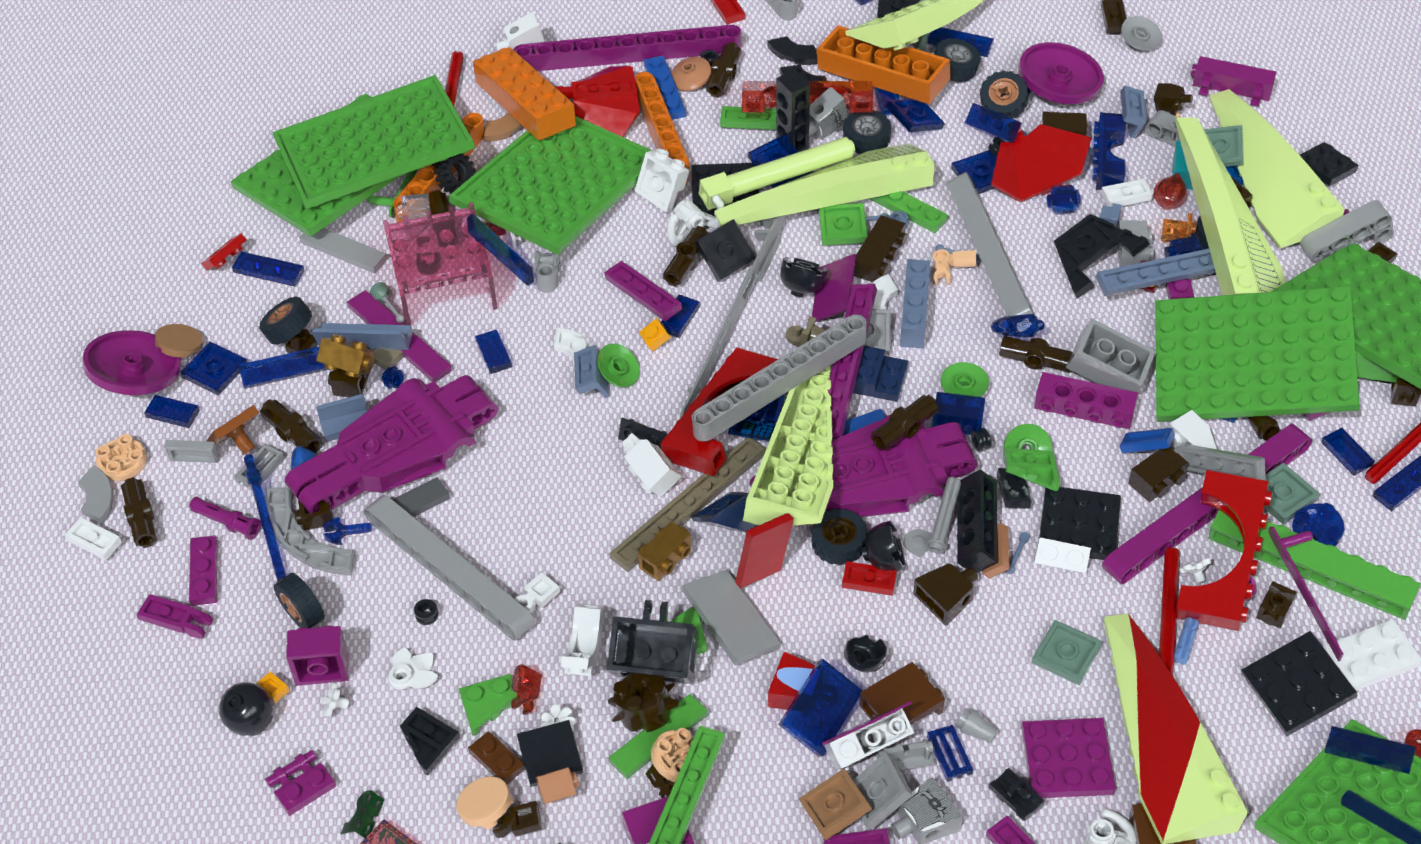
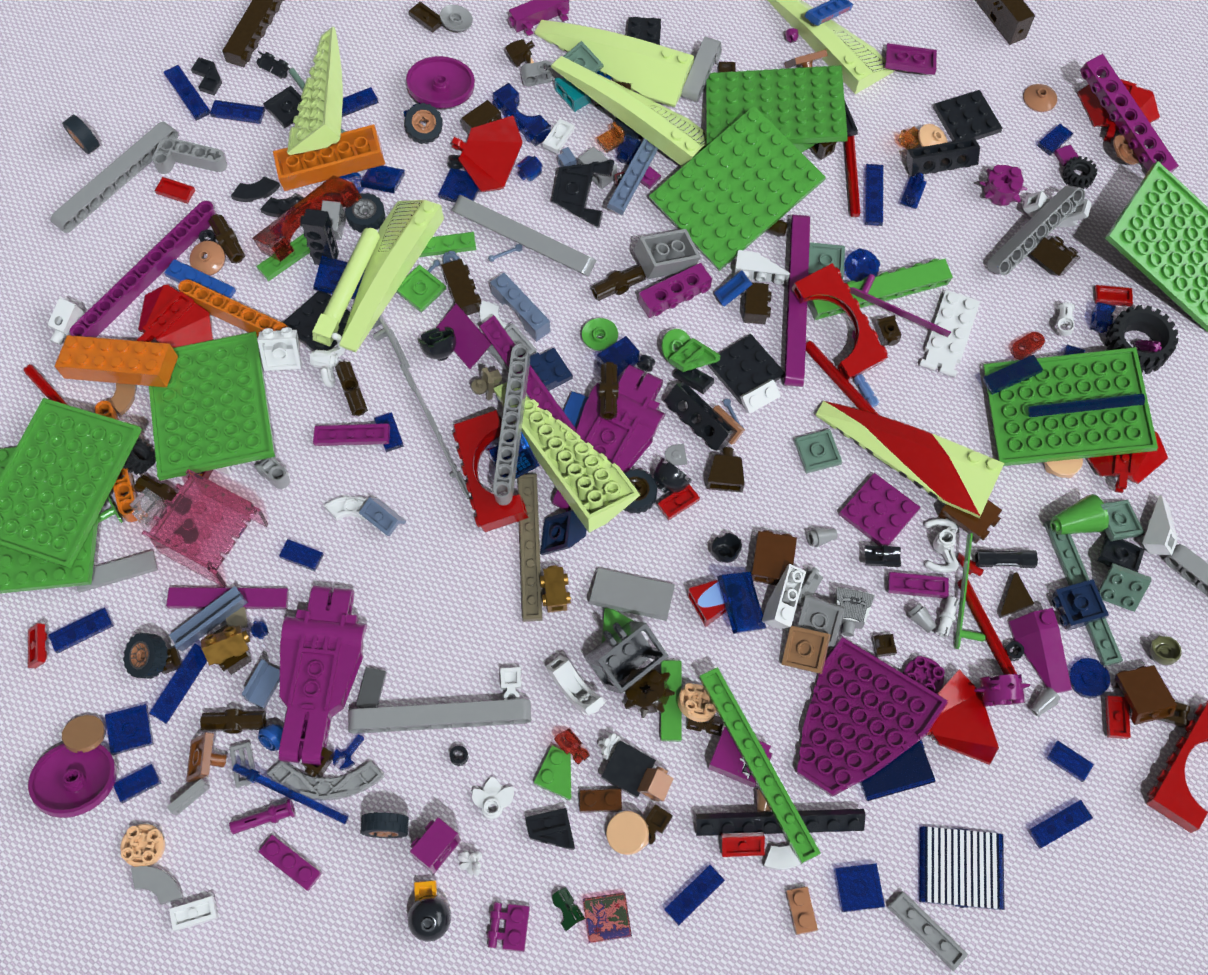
camera: 50 degrees left, 15 degrees up
dark brown piece [121,477,157,548] -> none
magenta hinge [137,594,213,639] -> none
hinge [370,282,405,323] -> none
clear blue tile [467,213,534,286] -> none
bright green dish [597,343,640,388] -> none
black hinge [618,417,668,448] -> none
white hinge [622,433,682,497] -> none
light orange plate [639,318,671,351] -> none
black plate [695,219,756,282] -> none
red tile [735,513,794,589] -> none
magenta window [822,701,912,745] -> none
light grey axle [927,477,961,554] -> none
clear blue tile [927,725,973,782] -> none
light nougat bar [933,249,977,286] -> none
black wheel [934,38,981,82] -> none
clear blue tile [964,103,1022,143] -> none
clear blue animal [990,314,1045,338] -> none
sand blue panel [1120,85,1147,138] -> none
clear red hat [1154,172,1187,210] -> none
light grey tile [1176,443,1266,481] -> none
white plant [1179,557,1212,583] -> none
black plate [1241,631,1357,736] -> none
clear blue tile [1321,428,1375,476] -> none

